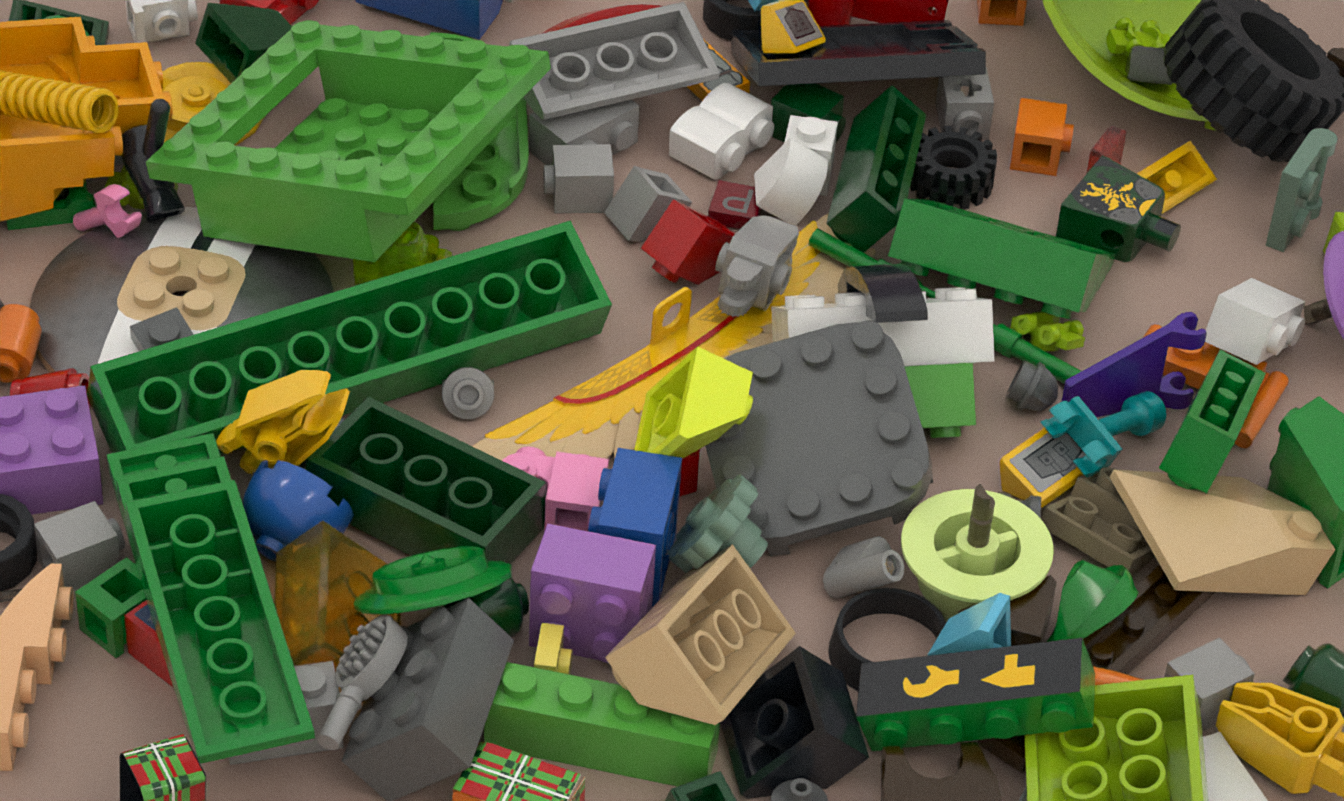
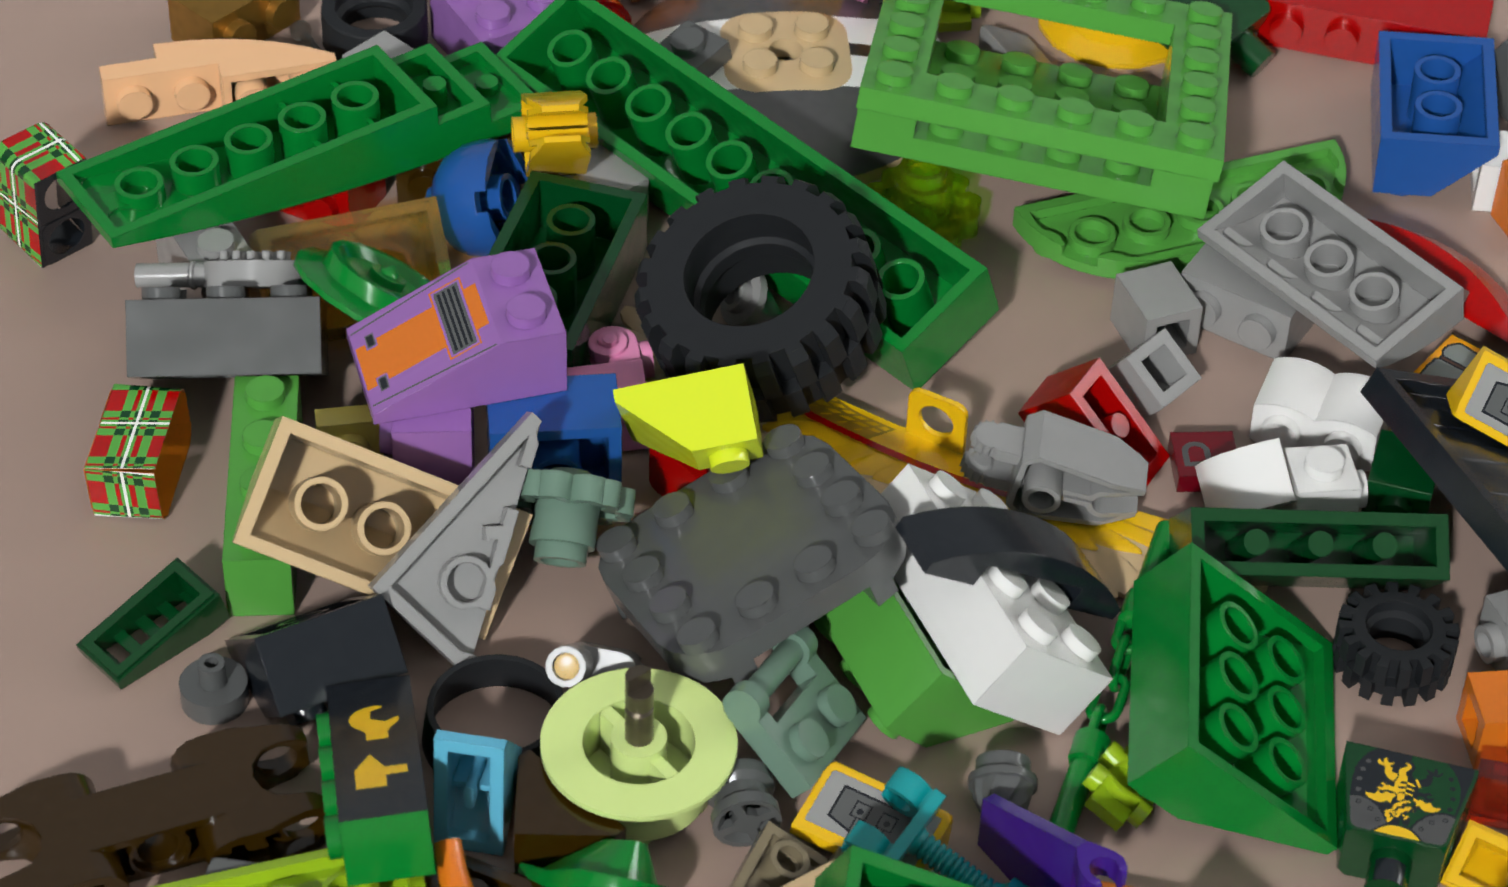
camera: 75 degrees right, 0 degrees up
none -> medium lavender slope [346,248,567,425]
none -> light grey wing [368,412,542,666]
none -> black tyre [634,176,887,423]
none -> sand green plate [723,626,867,799]

